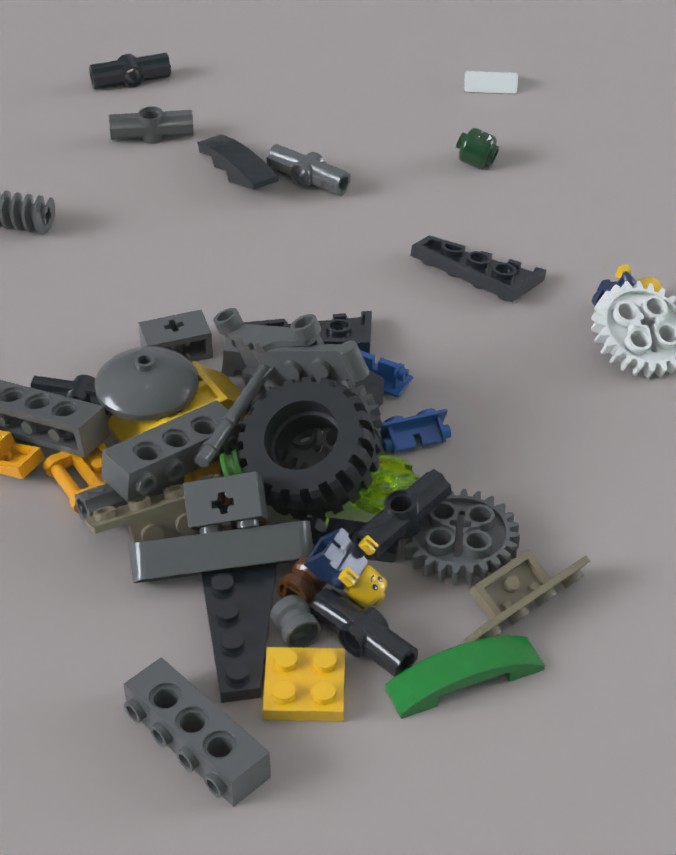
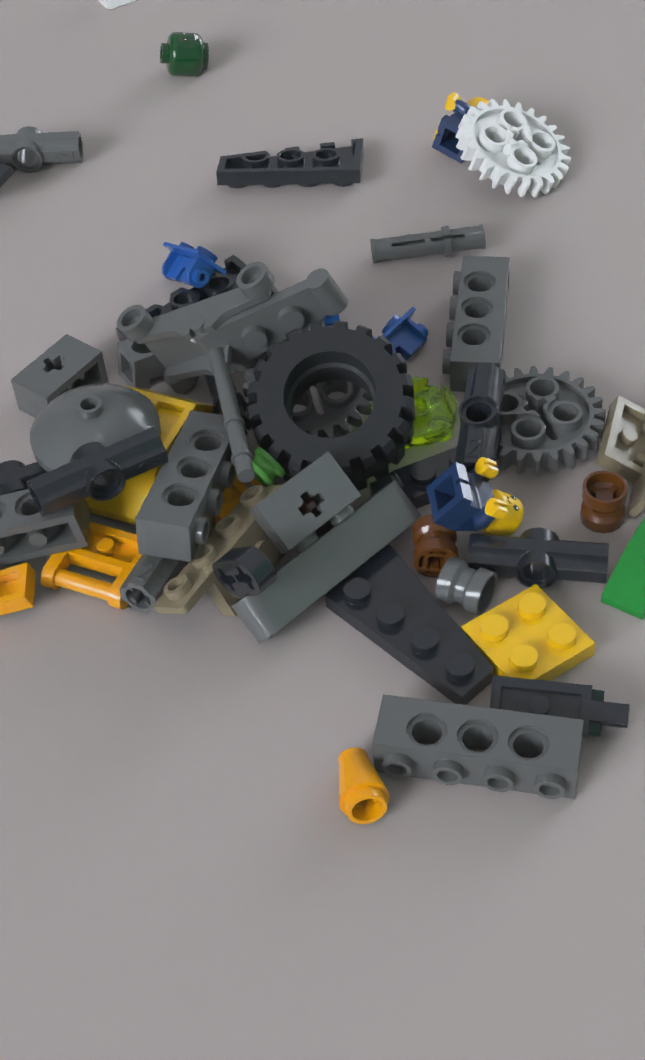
camera: 30 degrees left, 5 degrees up
none -> black piece [26,427,169,517]
none -> blue hinge [162,242,227,288]
none -> black beam [212,546,277,597]
none -> light orange cone [338,747,390,824]
none -> dark grey pin [370,224,486,264]
none -> dark grey brick [442,256,510,392]
none -> black hinge [490,676,630,738]
none -> reddish brown wheel [580,470,628,533]

